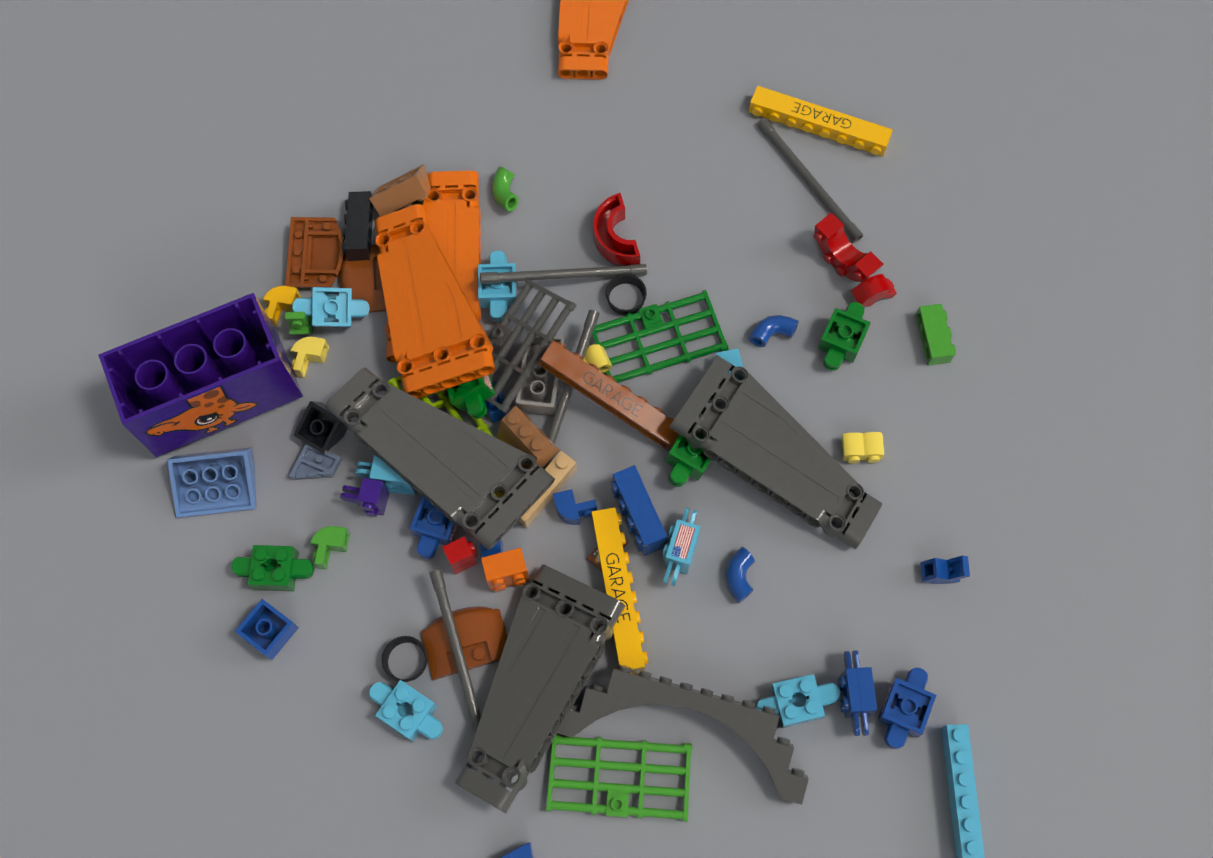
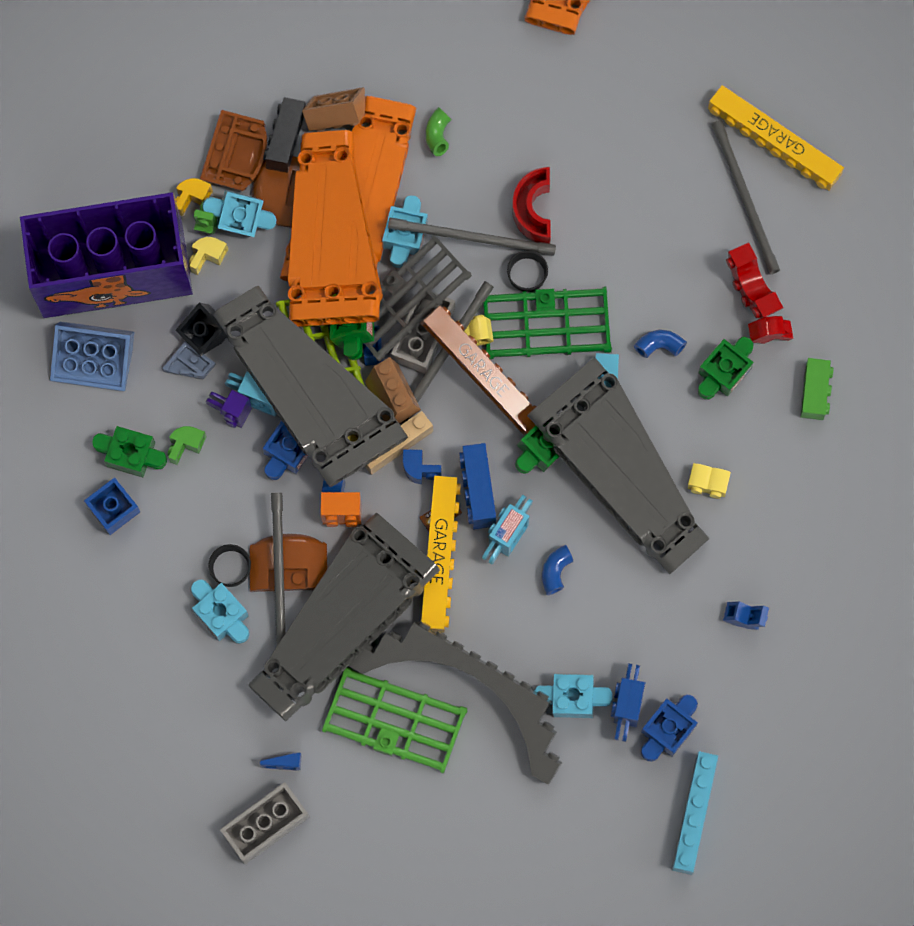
camera: 15 degrees right, 5 degrees up
red brick [442,536,478,575] -> none

